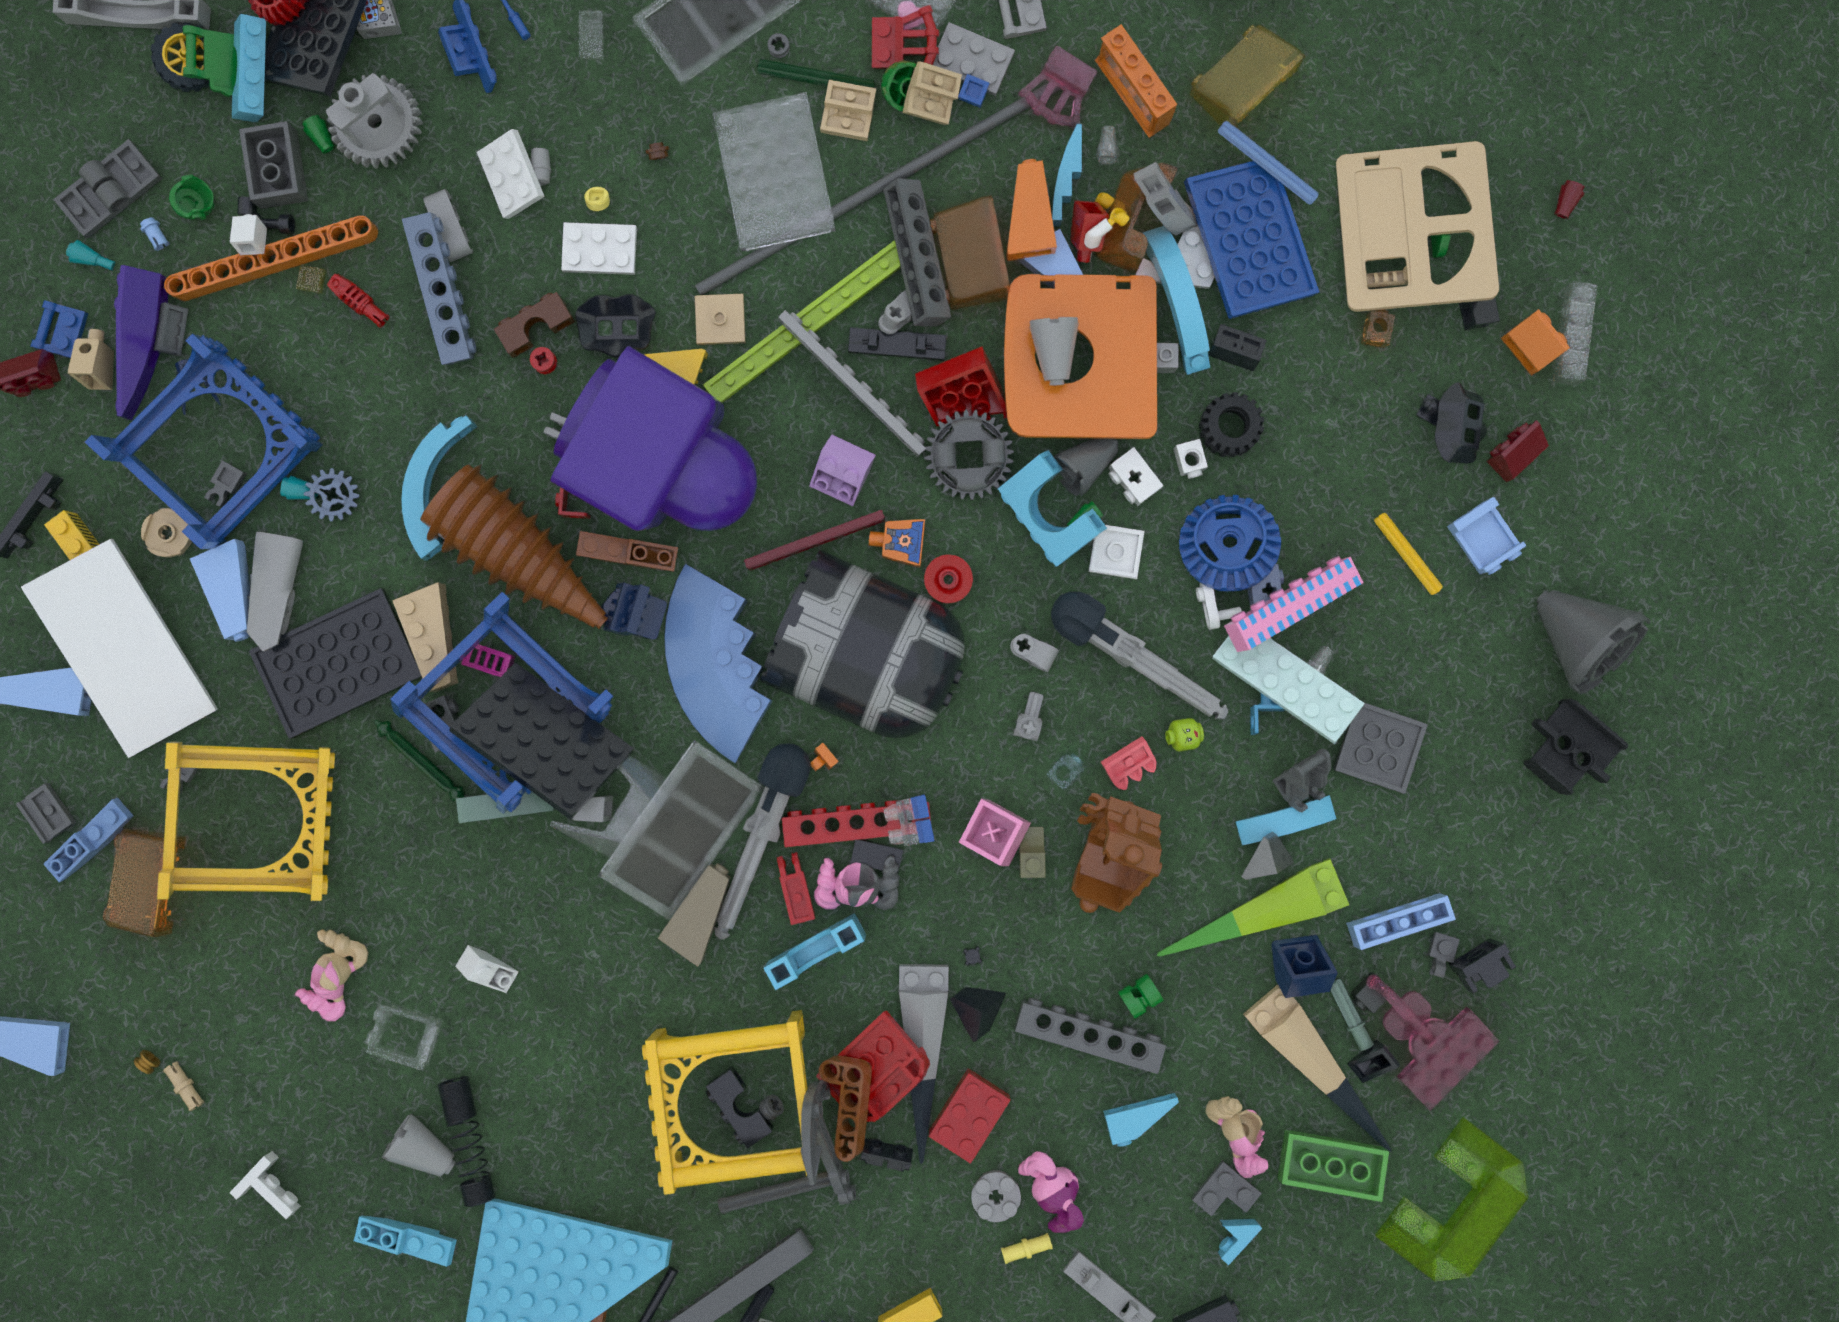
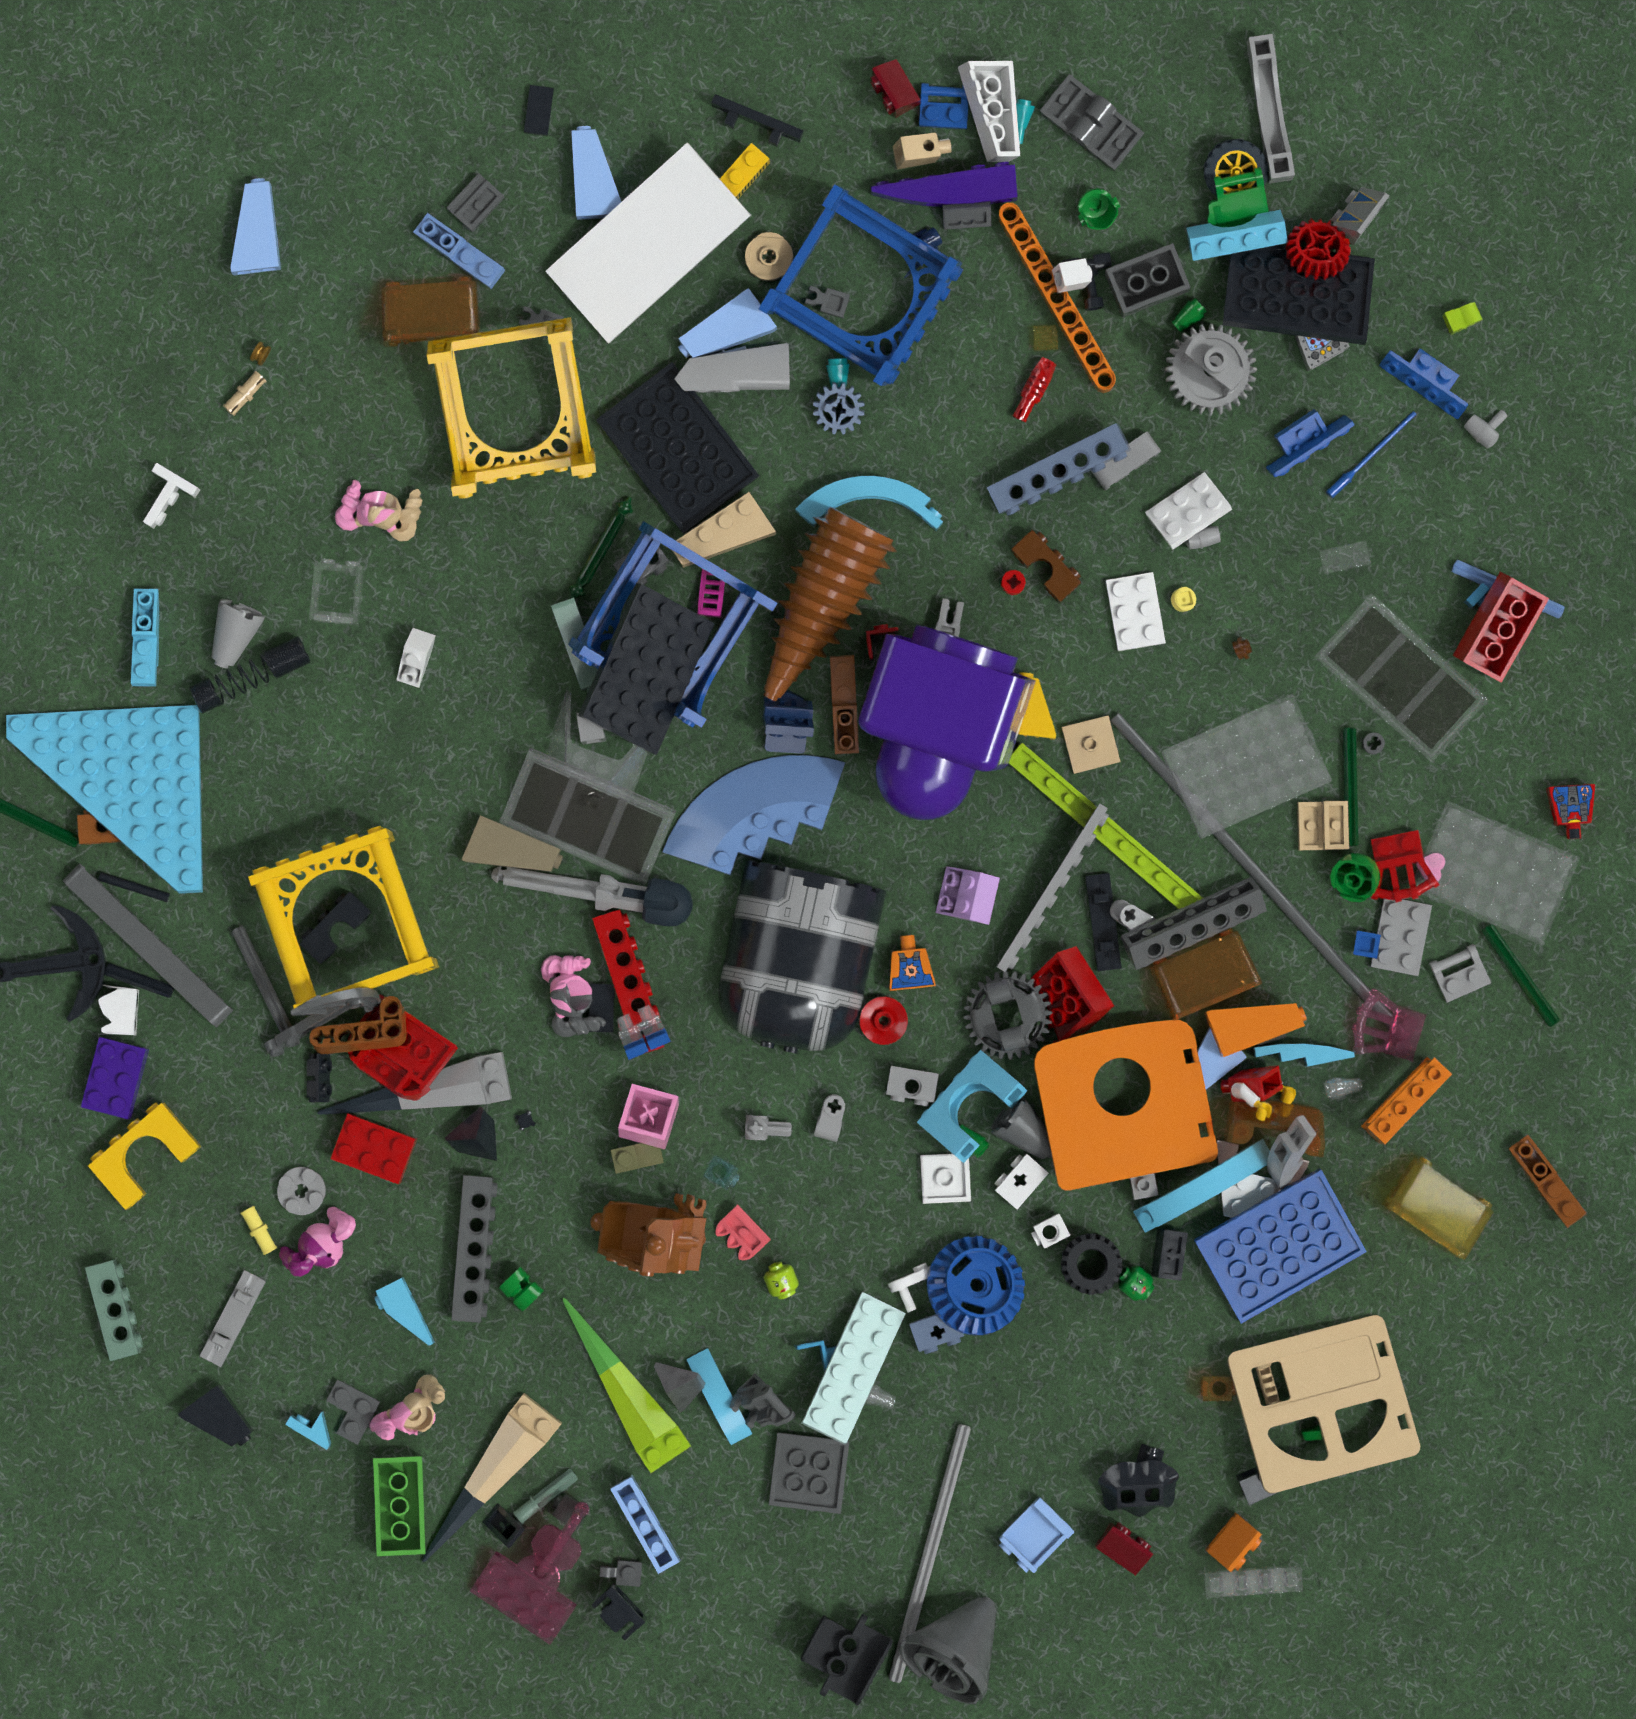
camera: 75 degrees right, 0 degrees up
light blue pin [140,217,169,251] -> none
black piece [575,294,656,358] -> none
dark red tile [744,510,885,571] -> none
dark grey bush [759,1094,784,1121] -> none
medium azure arch [764,913,866,990] -> none
red hinge [777,852,815,925] -> none
orange tile [810,743,839,772] -> none
tan slope [903,61,962,125] -> none
light grey cone [1029,317,1079,386] -> none
piece [1051,592,1228,719] -> none
medium blue axle [1218,121,1319,205] -> none
bright pink brick [1224,556,1363,652] -> none
dark blue slope [1271,935,1338,998] -> none
yellow axle [1374,513,1443,595] -> none
clear neon green slope [1375,1117,1528,1282] -> none
dark red cone [1554,180,1585,219] -> none
none -> light grey brick [886,1066,939,1106]
none -> light grey axle [889,1424,971,1683]
none -> white wedge [958,61,1020,162]
none -> green head [1118,1265,1155,1301]

